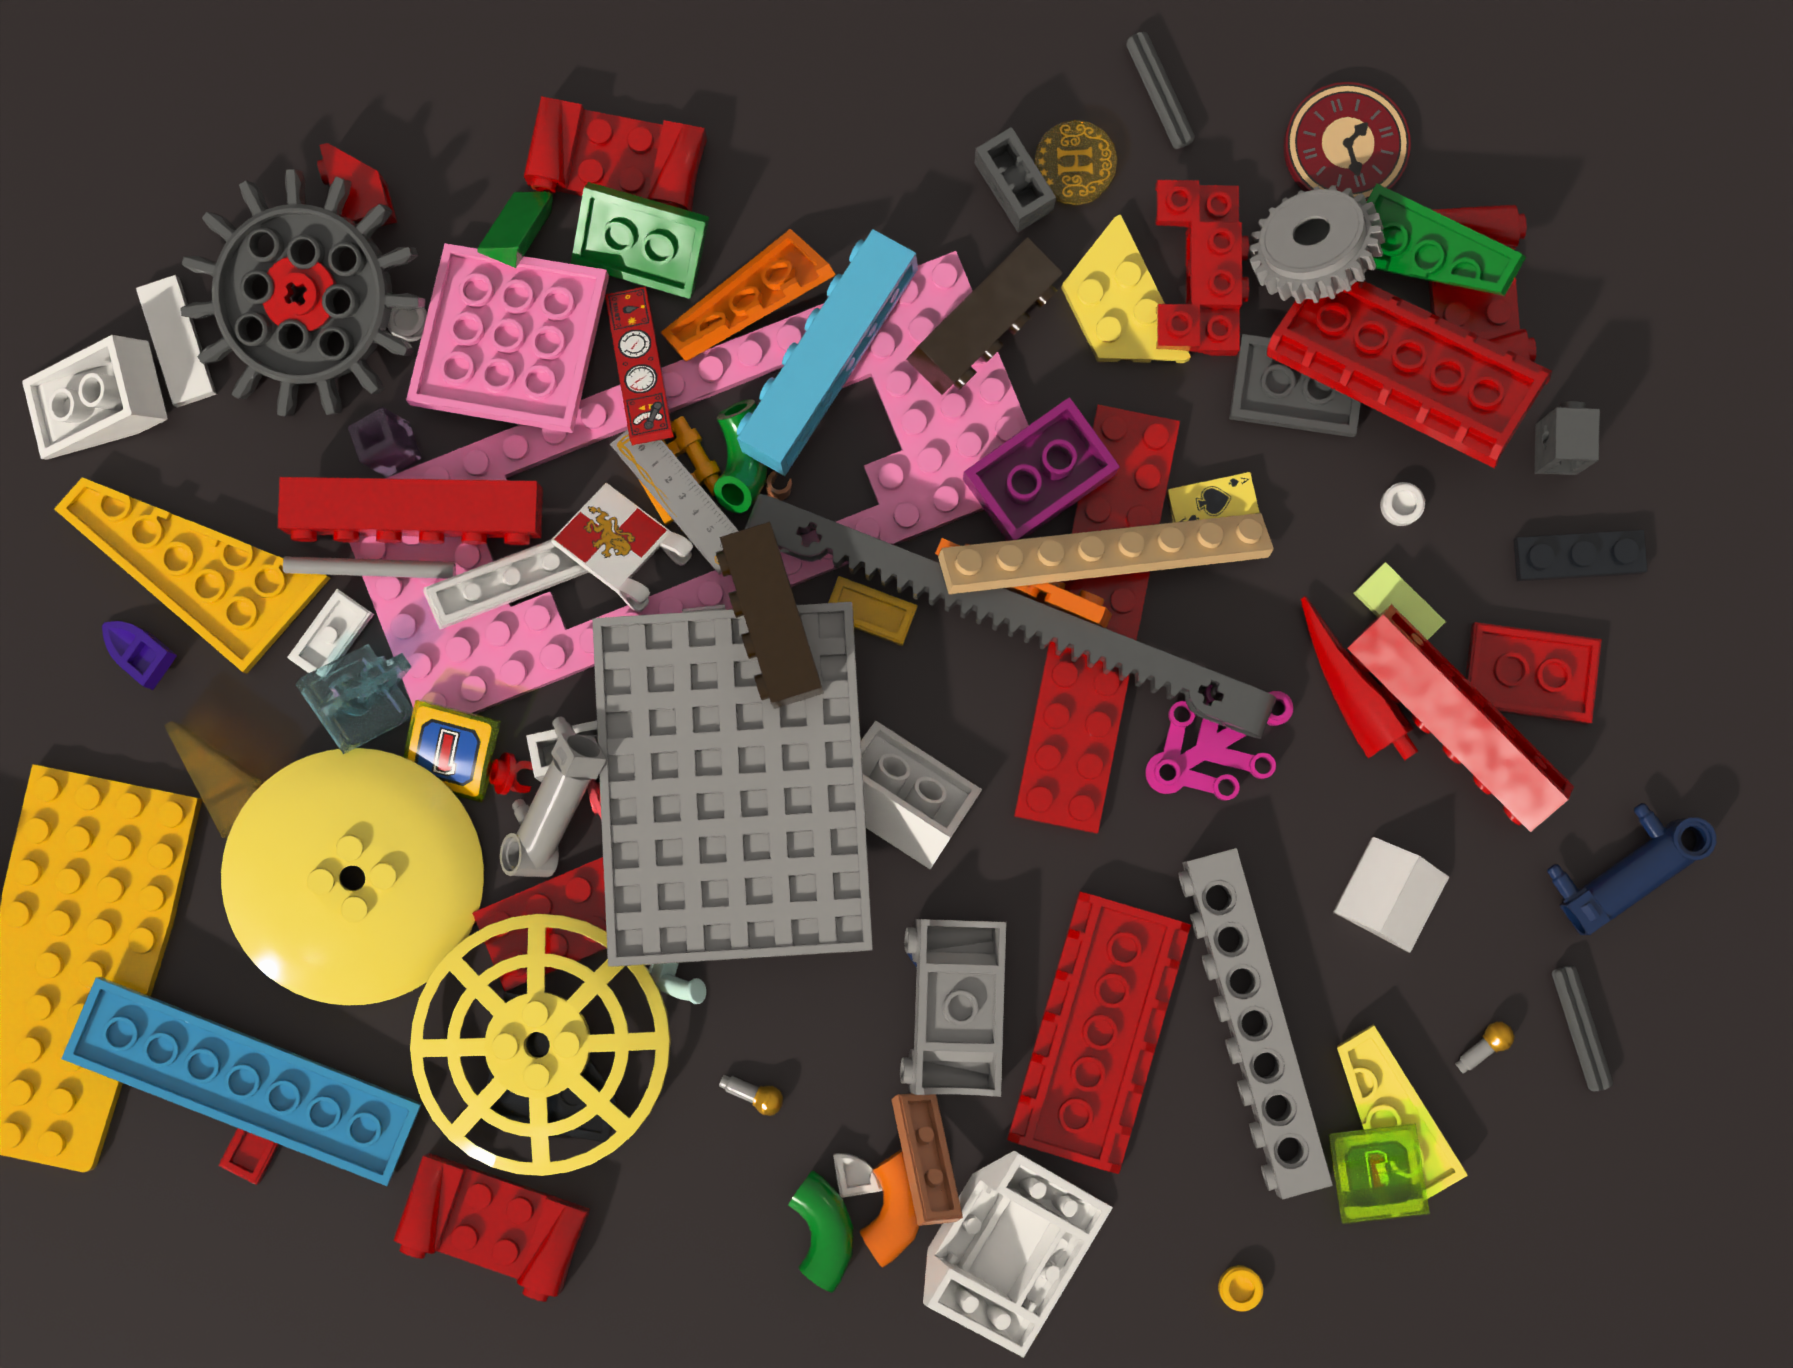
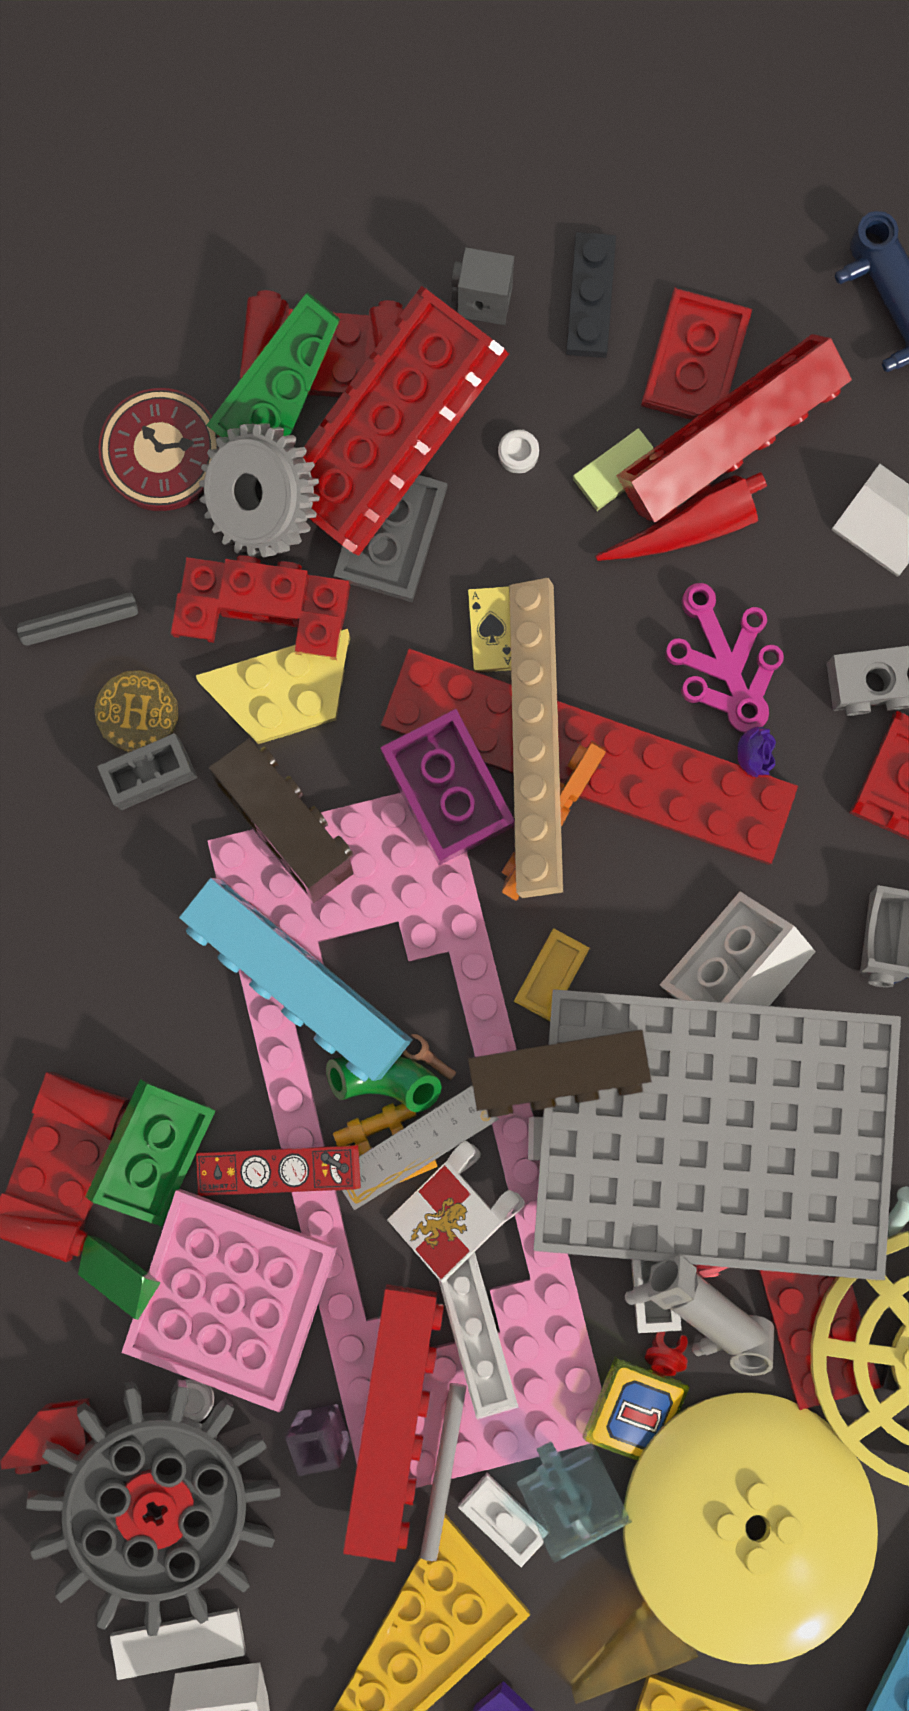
camera: 85 degrees left, 0 degrees up
orange wing [661,229,836,361] -> none
dark grey gear [745,494,1277,739] -> none
none -> dark purple plate [738,726,776,778]

